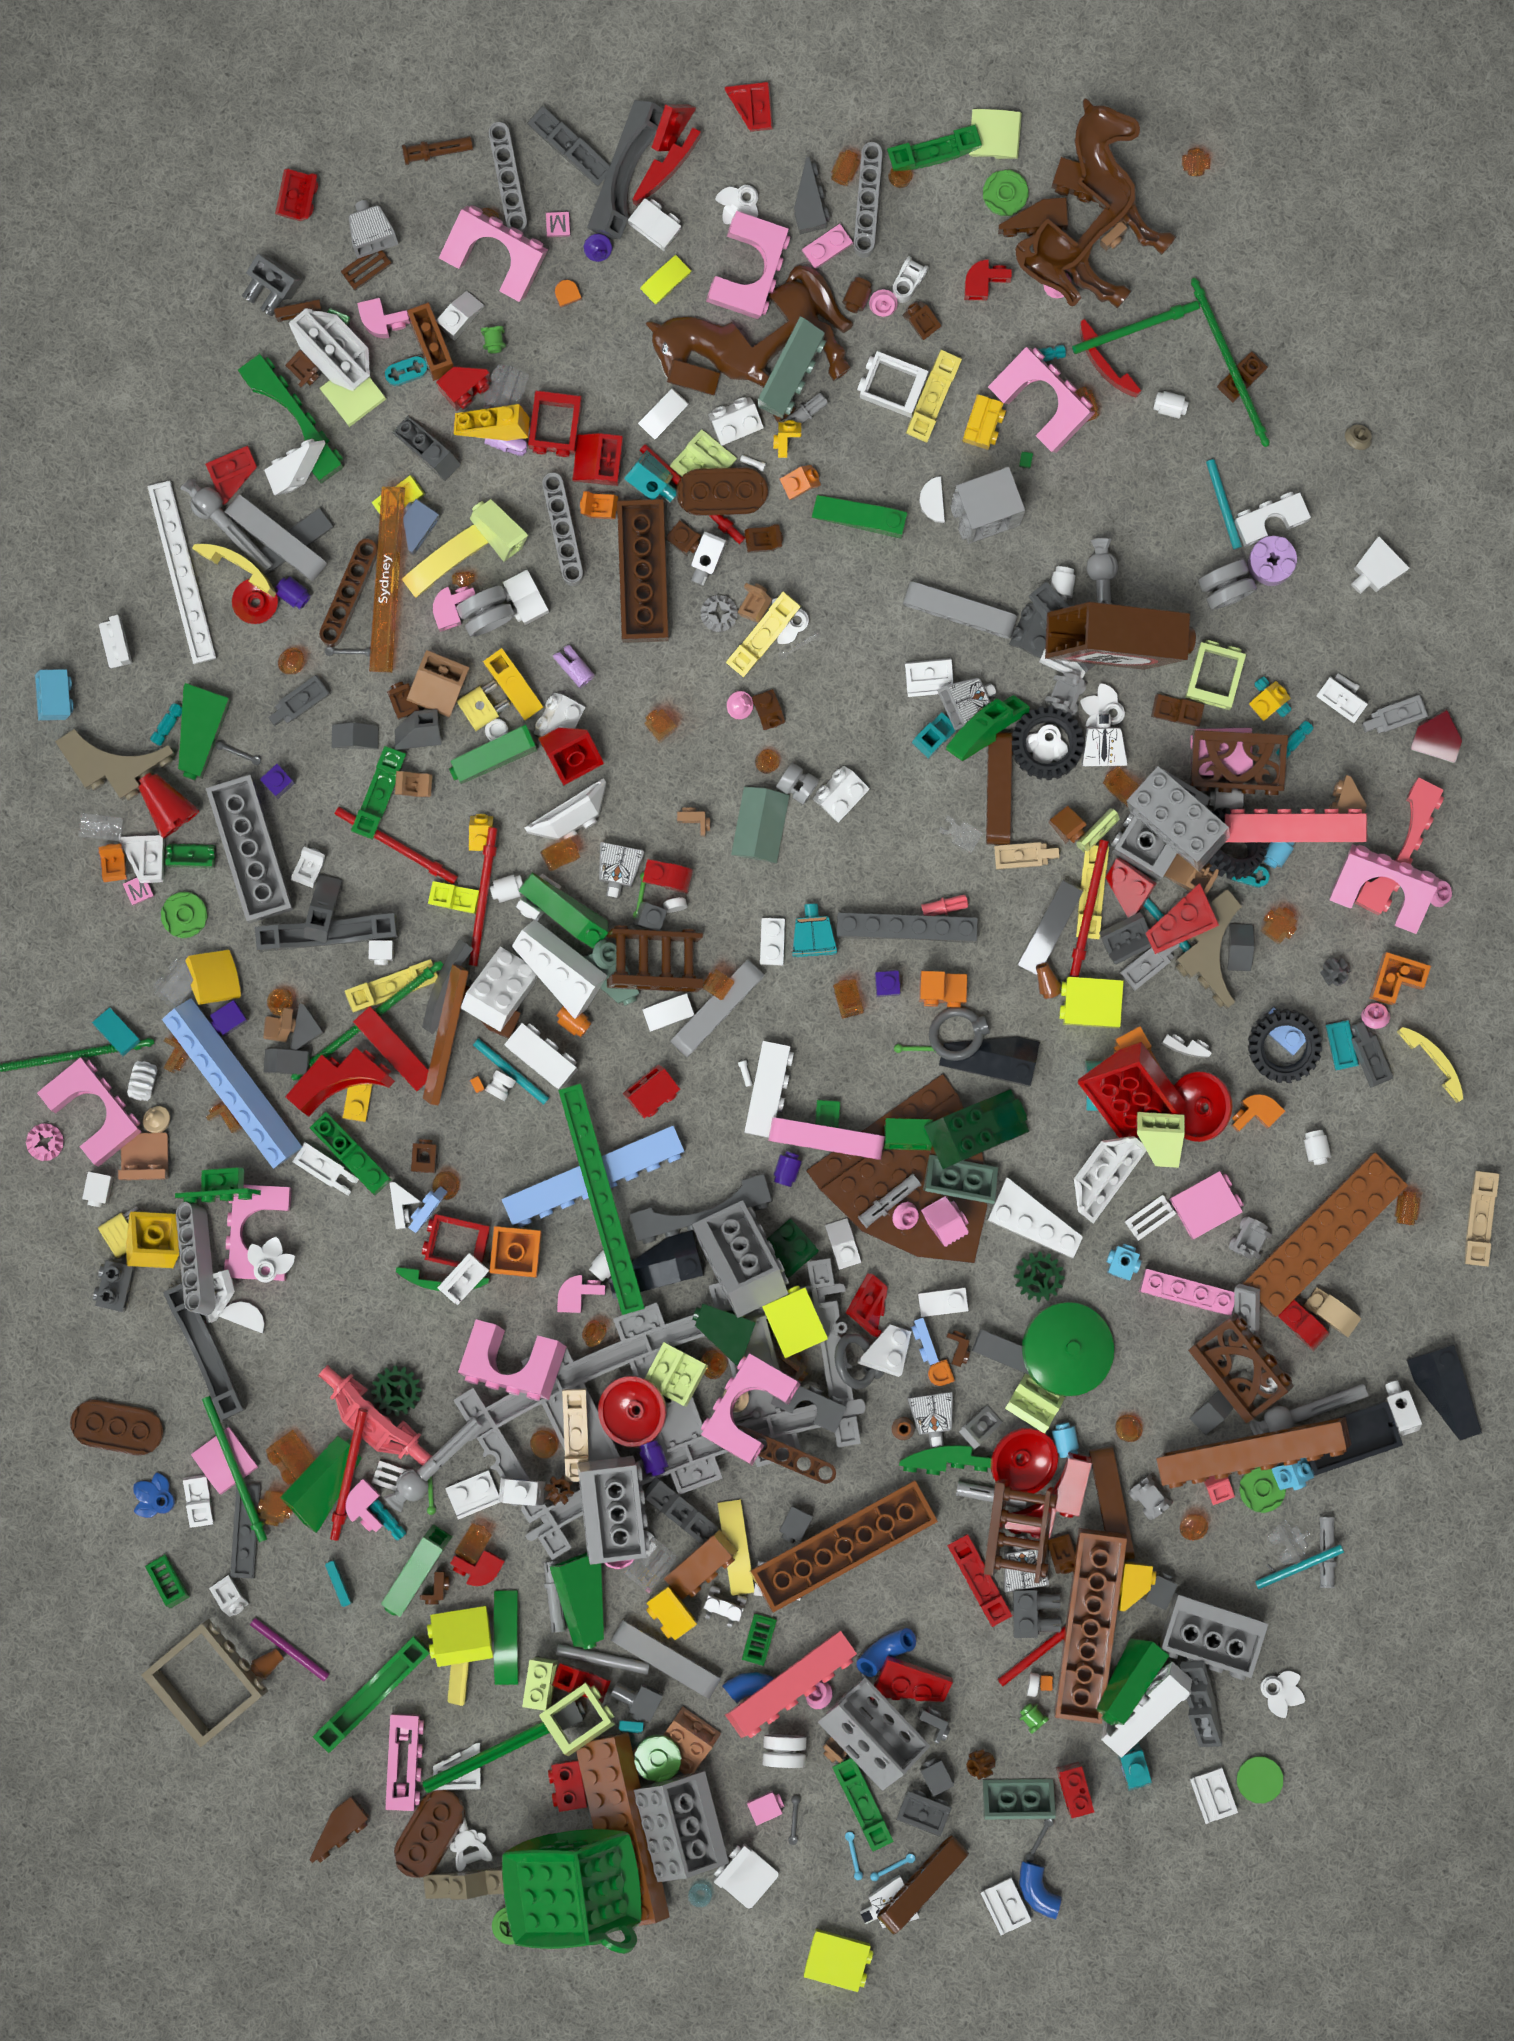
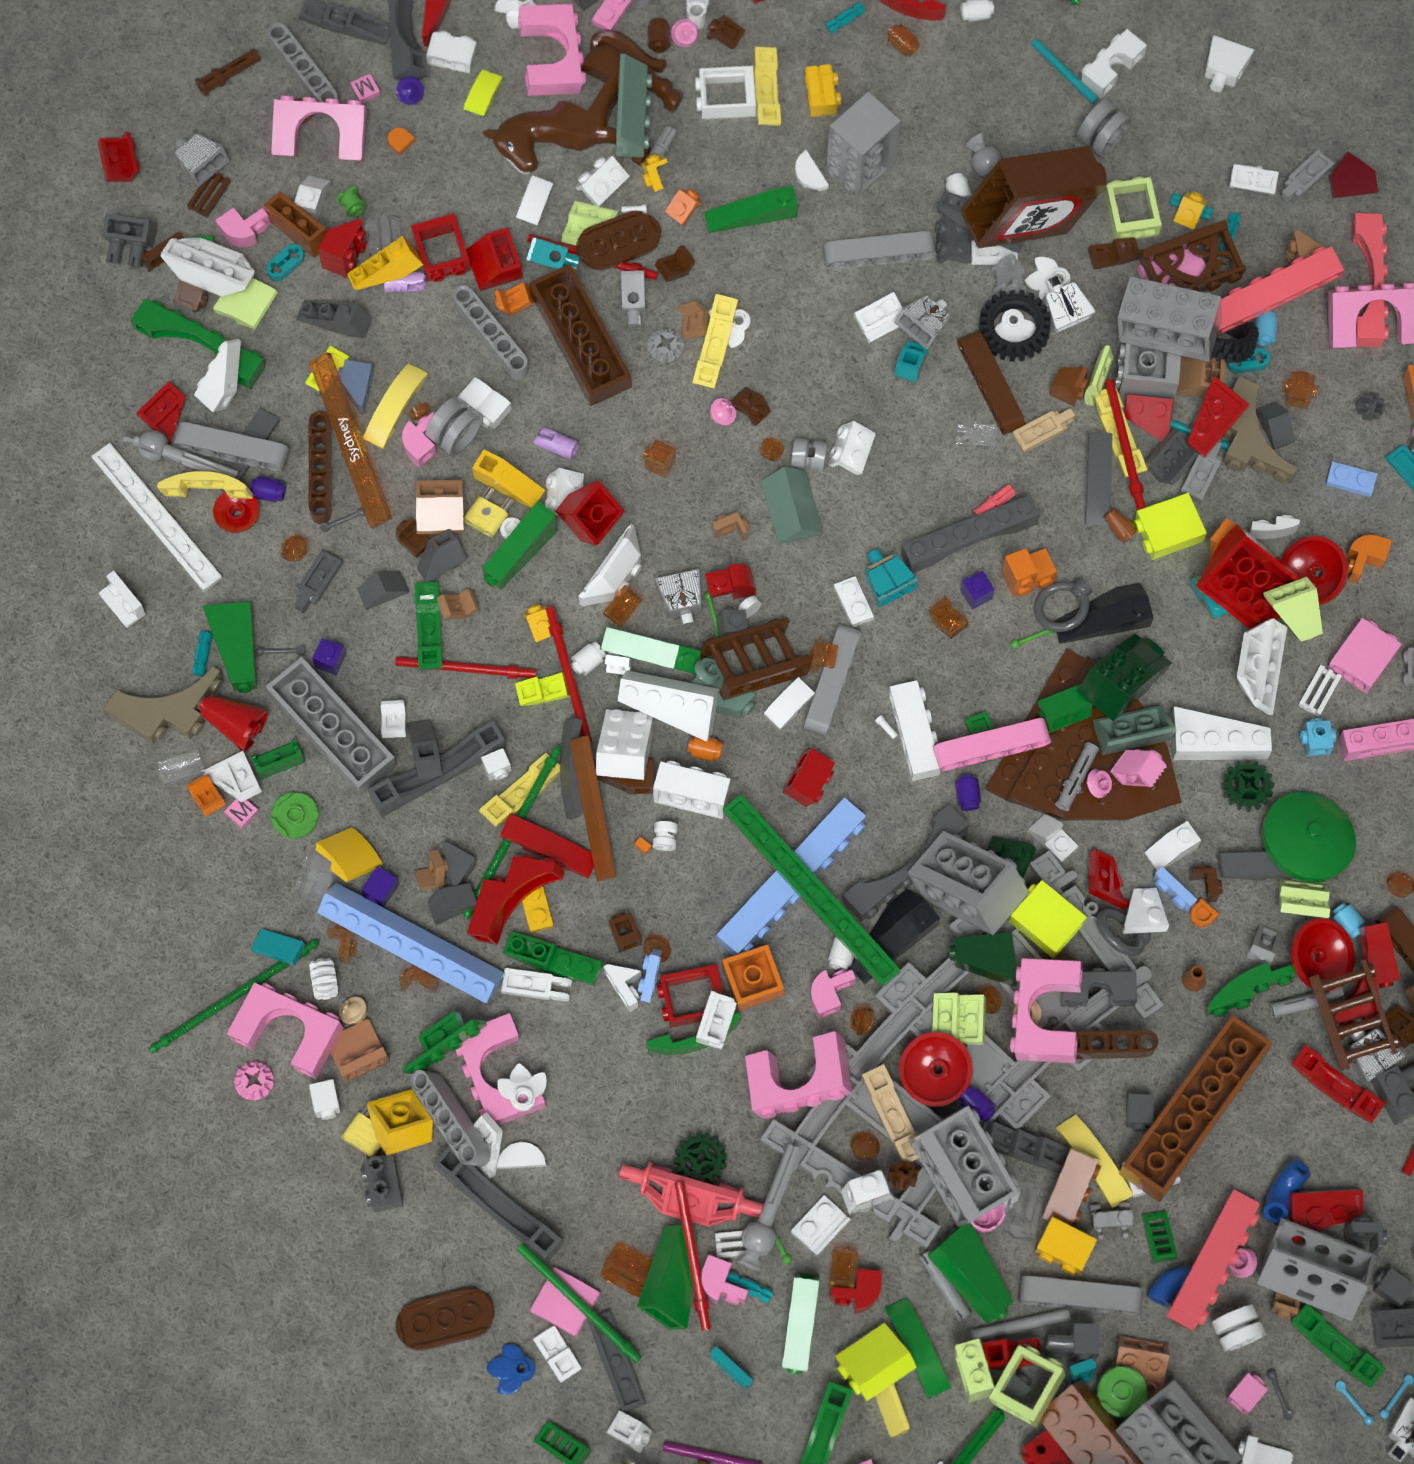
camera: 25 degrees left, 15 degrees down
medium azure brick [35,670,73,720] -> none
clear orange brick [257,1490,292,1526] -> none
clear orange hat [267,988,293,1016] -> none
reddish brown bracket [420,1571,449,1605] -> none
yellowish green slope [470,499,528,562] -> none
teal bar [473,1038,549,1105] -> none
reddish brown bracket [665,520,701,556] -> none
reddish brown slope [667,360,720,396] -> none
torso [907,1392,953,1447] -> none
green slope [946,695,1030,762] -> none
bright pink arch [988,347,1095,453] -> none
clear orange bracket [1103,766,1140,807] -> none
lavender brick [1248,536,1297,586] -> none
black tyre [1248,1009,1322,1083] -> none

